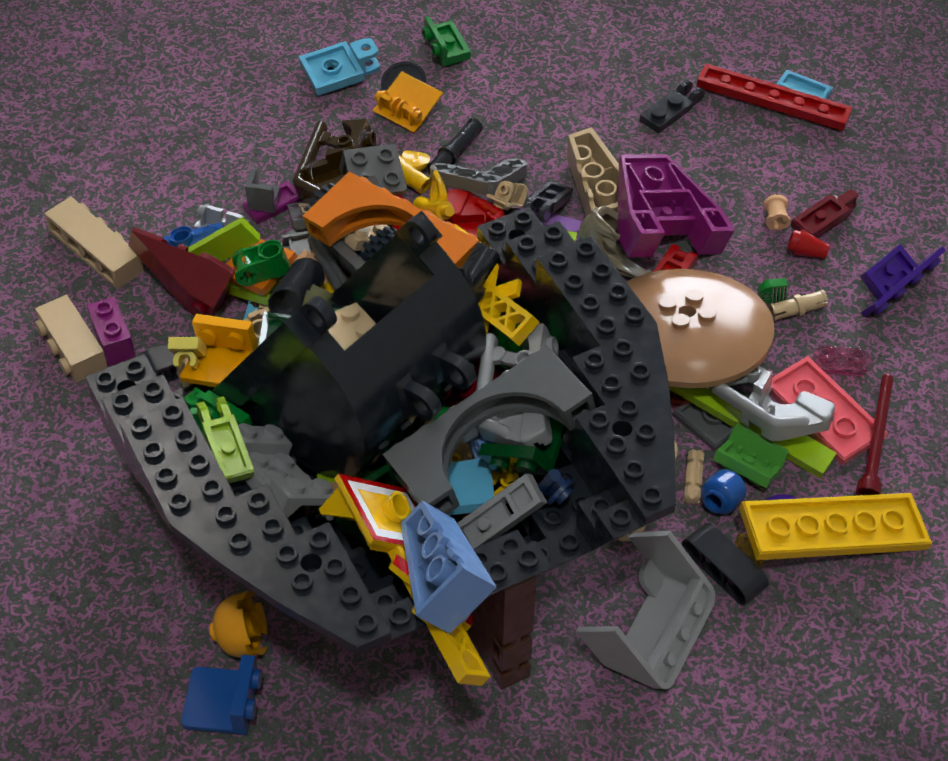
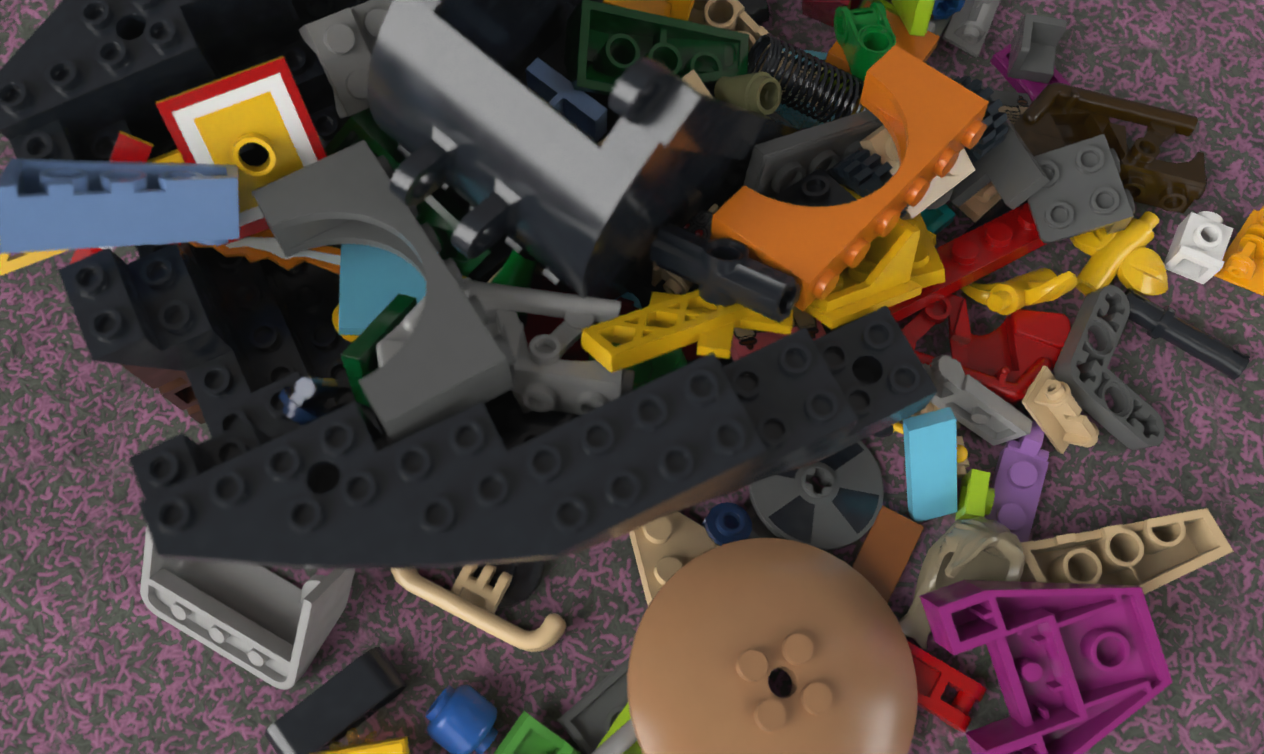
camera: 95 degrees right, 20 degrees up
light grey hinge [457,473,547,549] -> none
black hinge [523,181,573,222] -> none
tan axle [683,449,704,505] -> none
none -> white brick [1164,211,1234,285]

